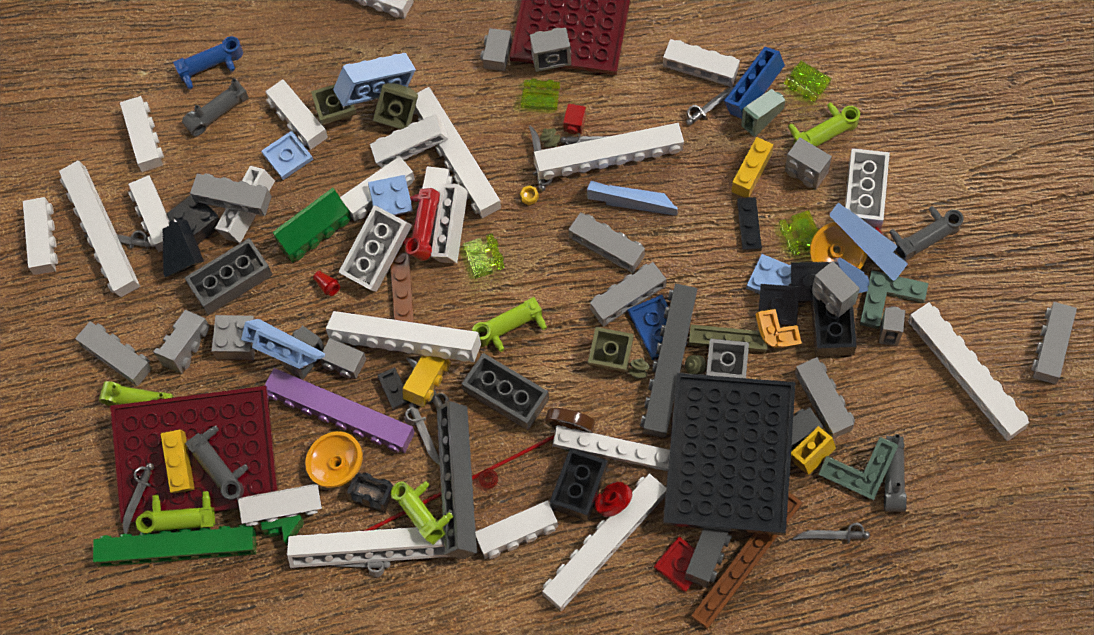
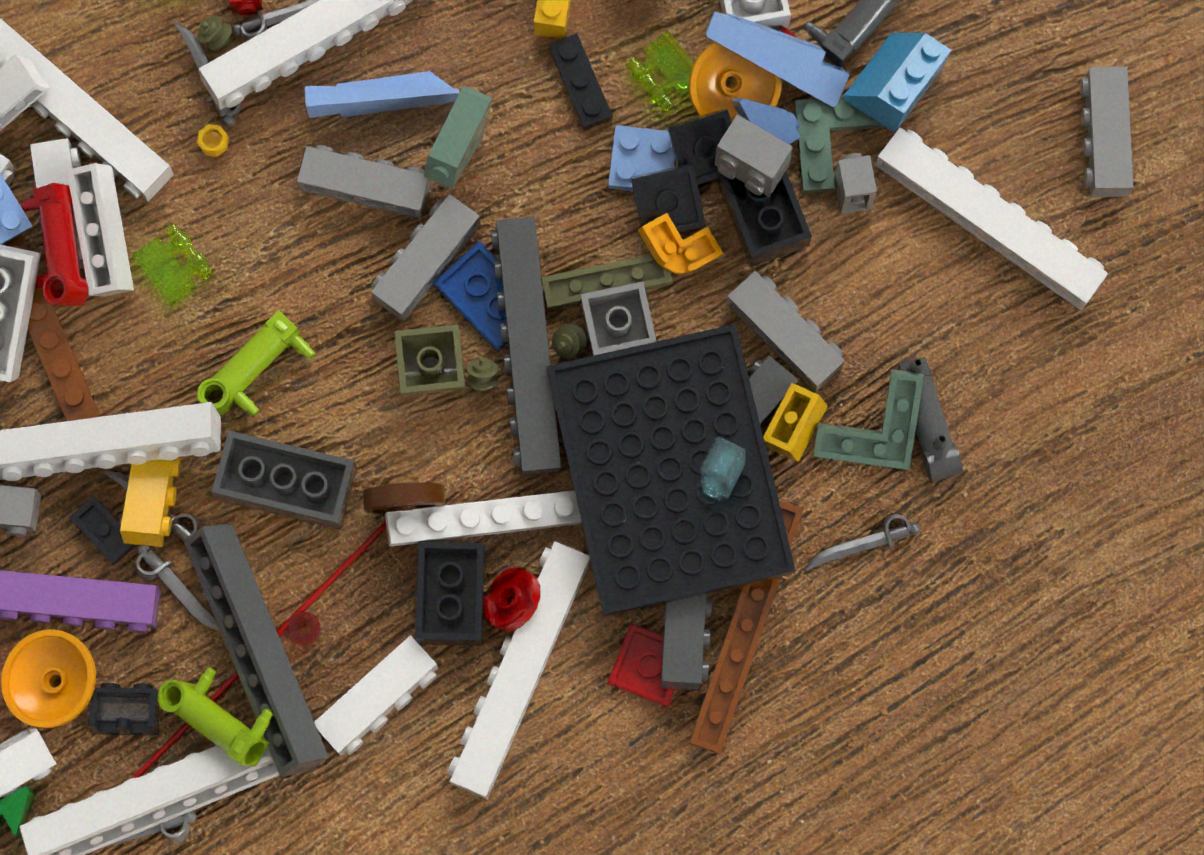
camera: 25 degrees left, 10 degrees up
none -> sand green slope [424,85,492,189]
none -> clear light blue brick [700,437,746,499]
none -> dark azure slope [842,33,951,133]

